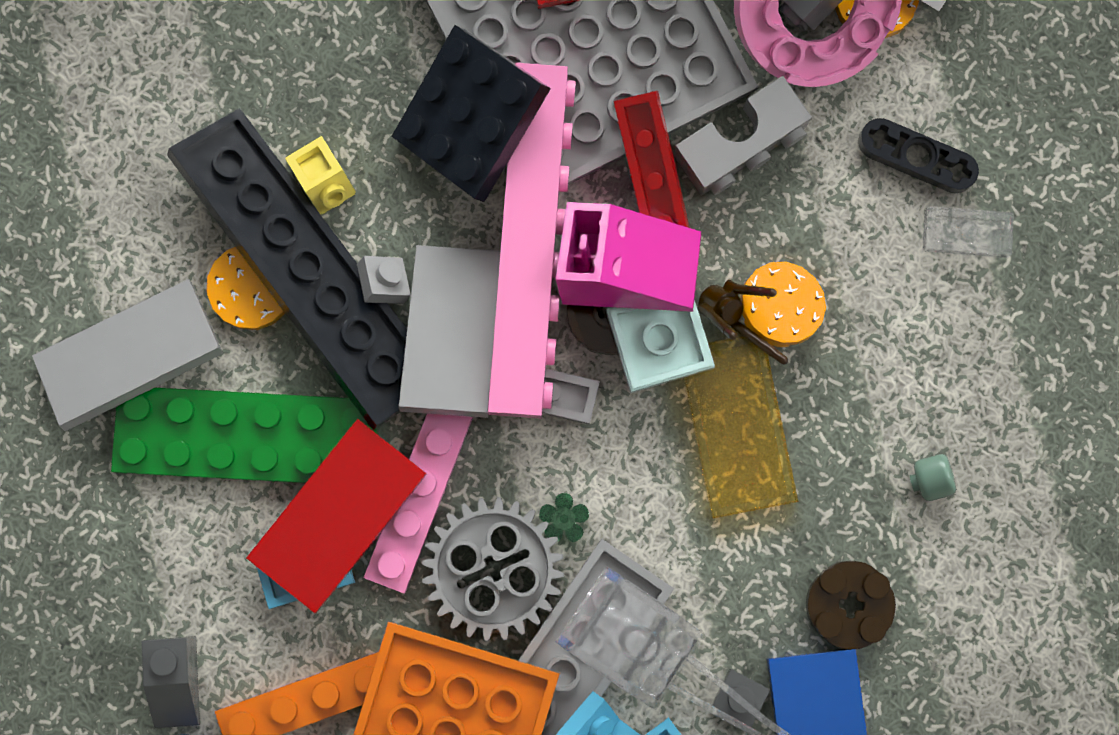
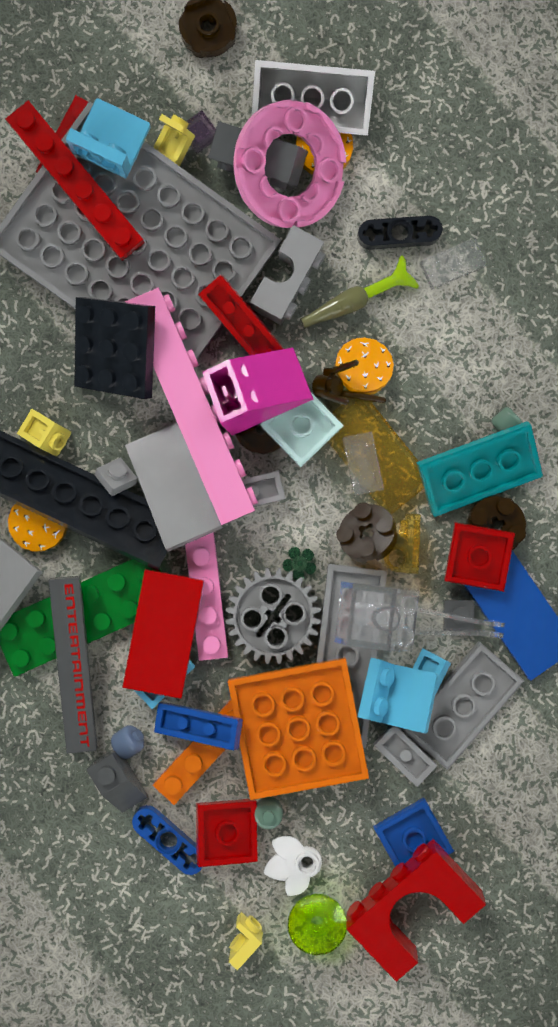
camera: 30 degrees left, 5 degrees up
none -> dark grey tile [48,576,98,754]
none -> sand blue piece [111,725,144,759]
none -> blue plate [154,702,243,751]
none -> olive piece [300,255,419,329]
none -> dark brown plate [336,502,398,563]
none -> clear plate [342,431,384,496]
none -> clear yellow plate [381,514,421,574]
none -> teal tile [416,421,543,517]
none -> red tile [444,522,515,592]

